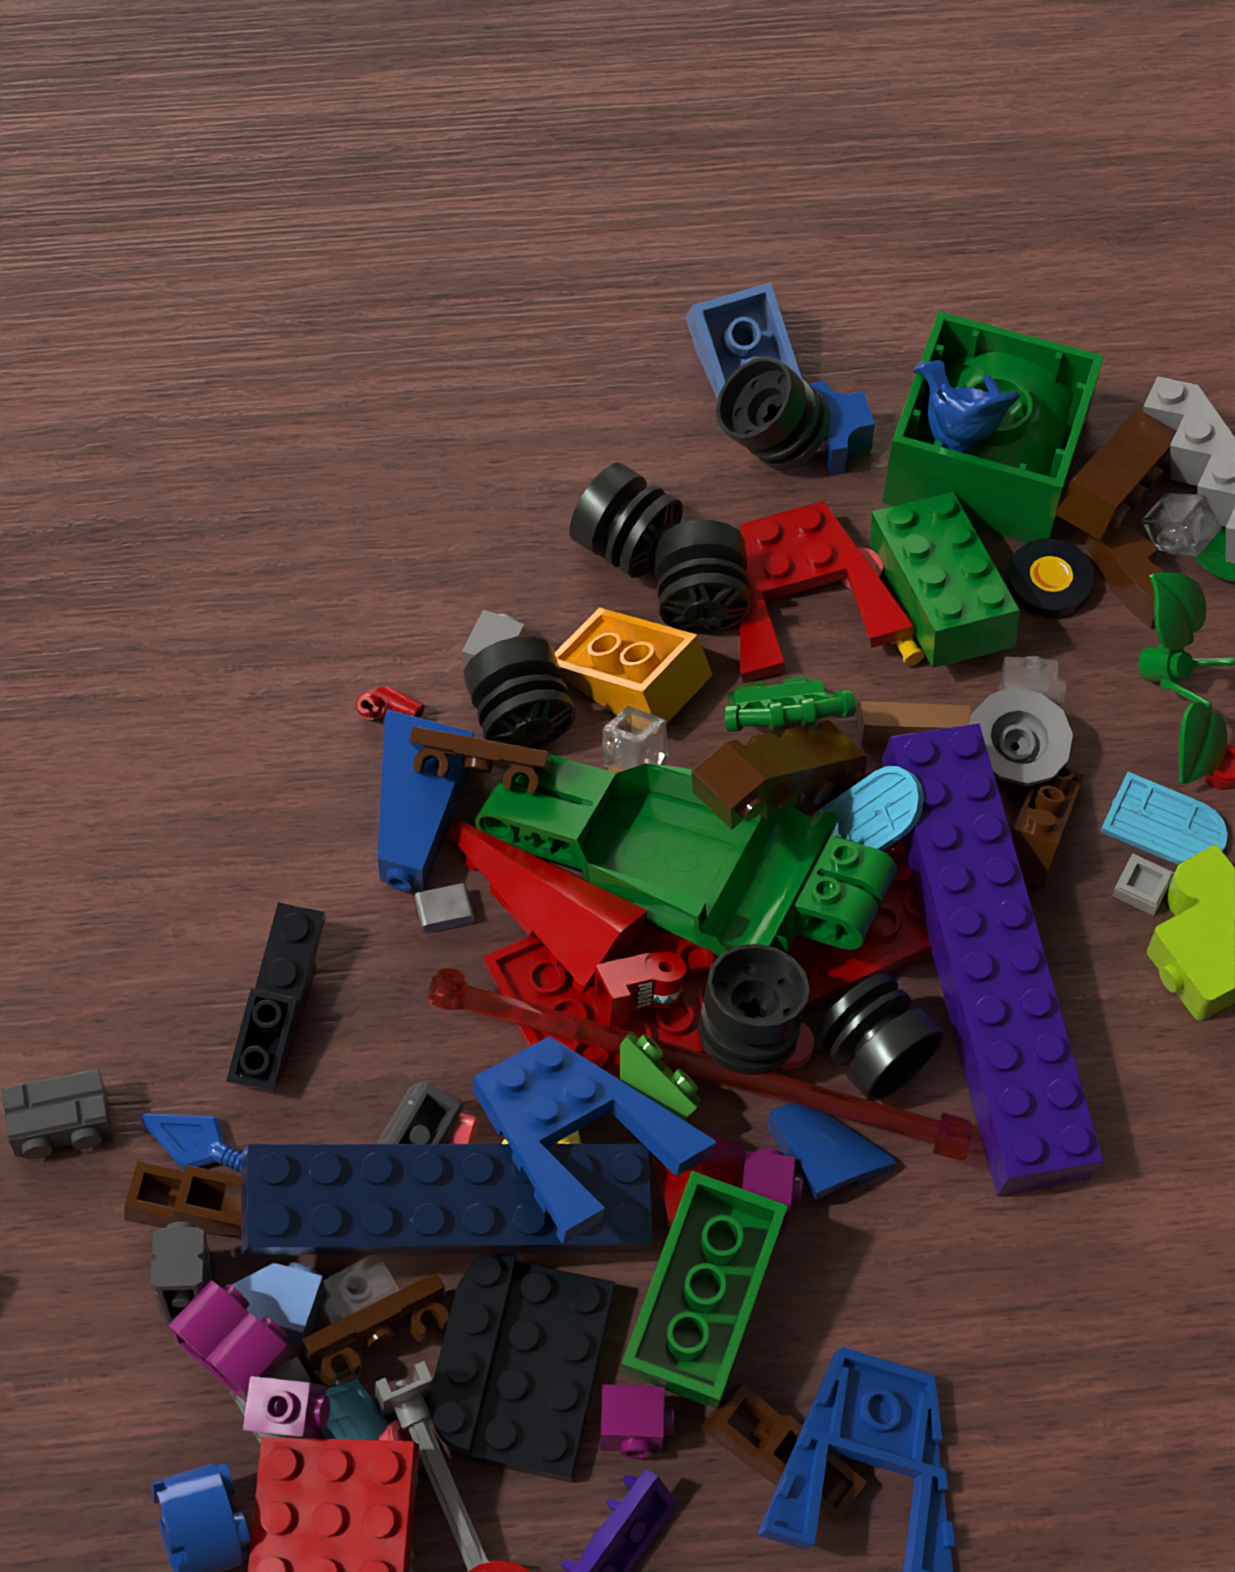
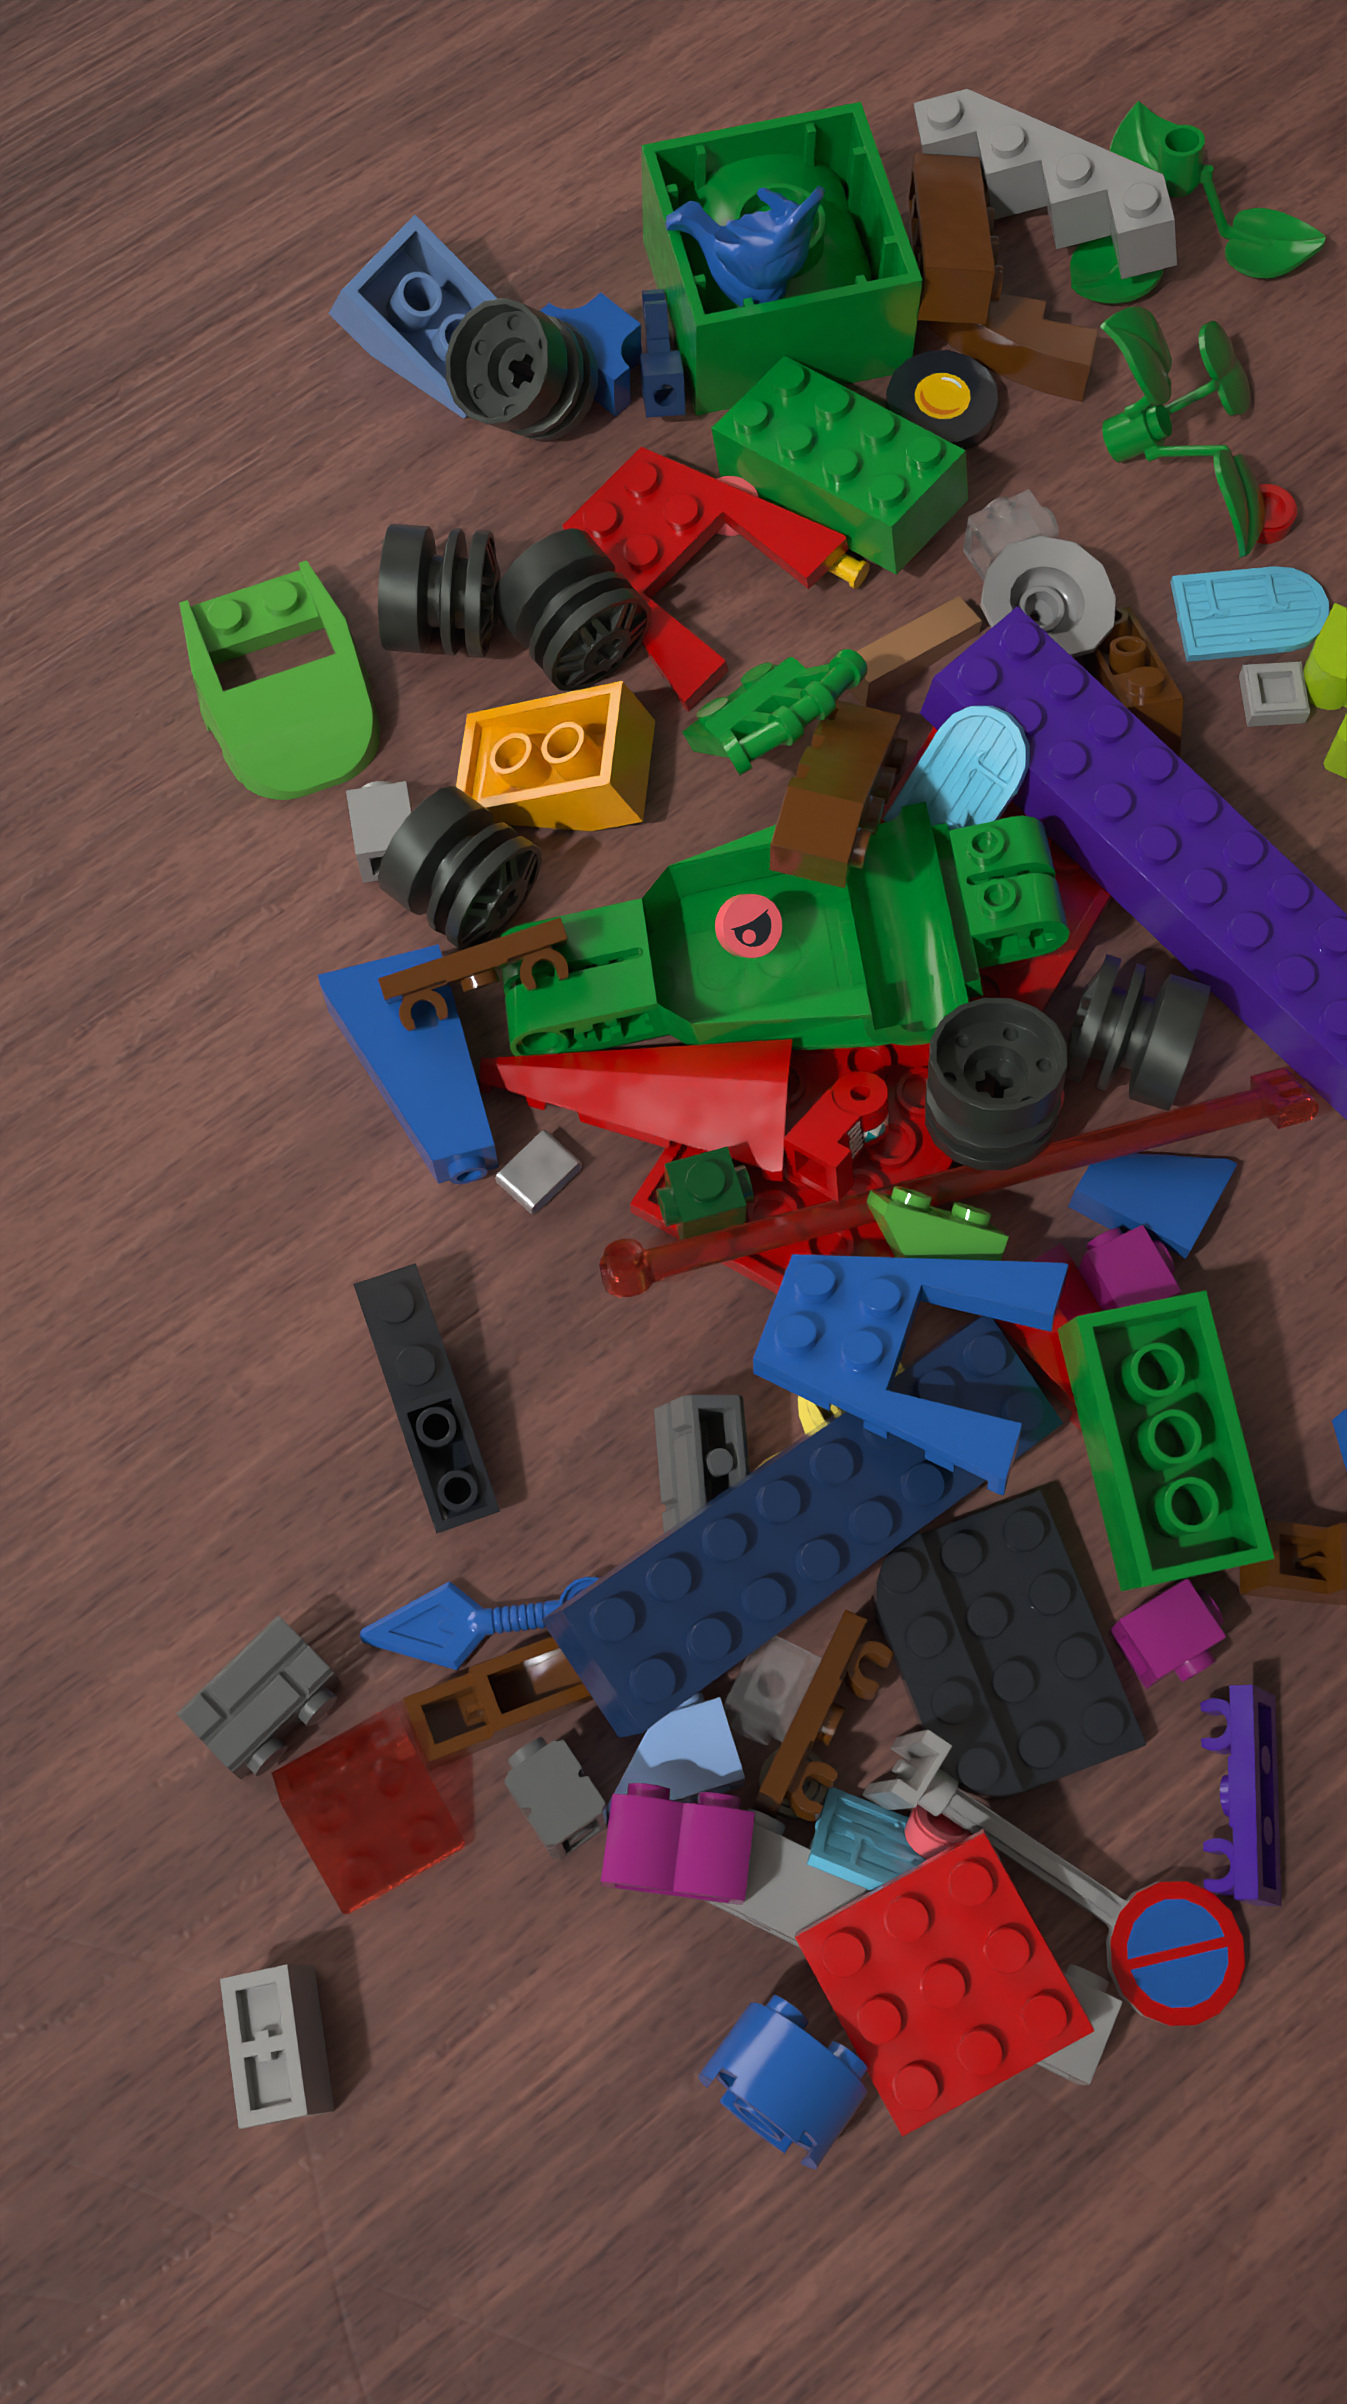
camera: 30 degrees left, 10 degrees up
brick [243,1376,330,1439] -> none
red arm [355,686,425,720] -> none
coral tile [449,1113,478,1144] -> none
clear brick [602,706,668,773] -> none
clear brick [1141,493,1221,556] -> none
none -> bright green slope [179,560,381,800]
none -> clear red bracket [272,1705,465,1914]
none -> dark blue piece [640,289,686,418]
none -> dark green brick [656,1146,755,1249]
none -> coral tile [715,894,782,958]

